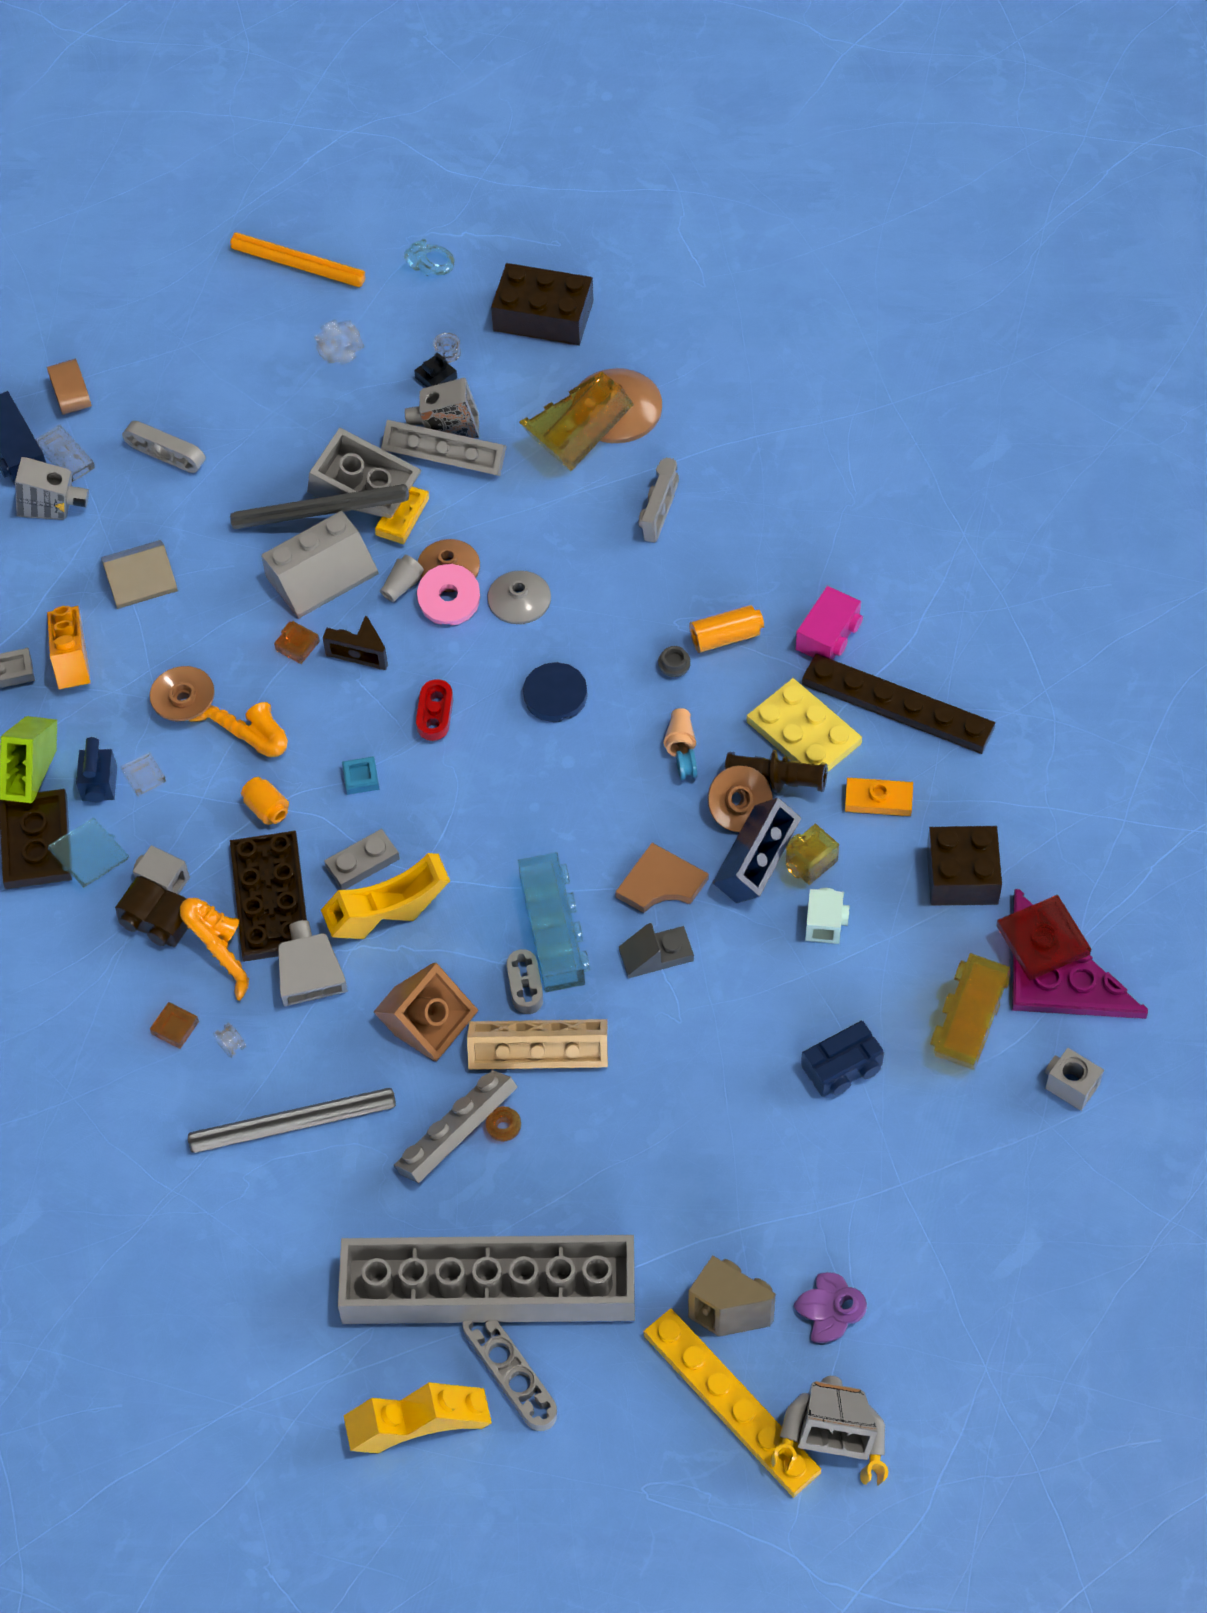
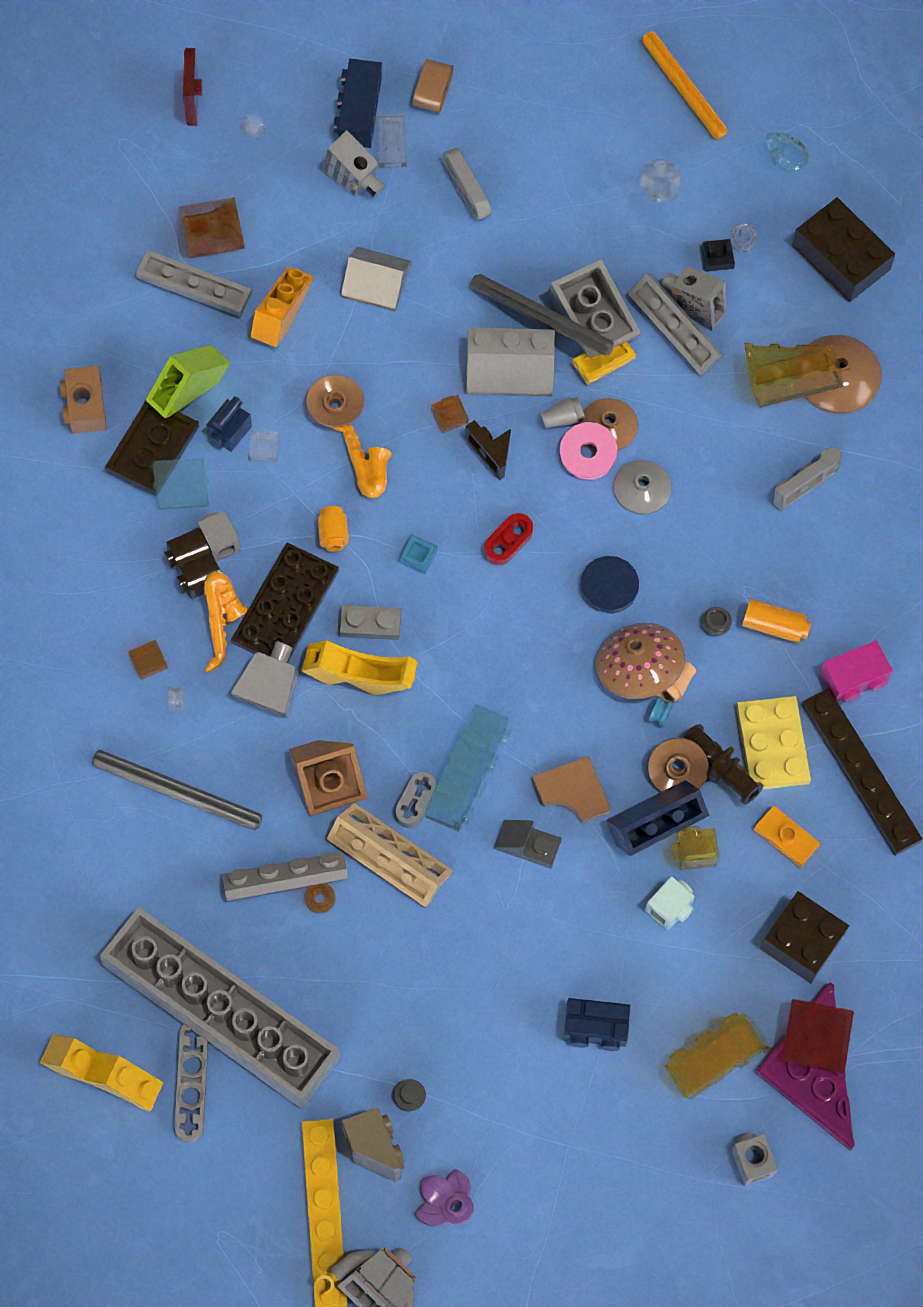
camera: 30 degrees right, 10 degrees up
none -> dark grey plate [394,1079,426,1111]
none -> medium nougat dish [596,623,685,699]

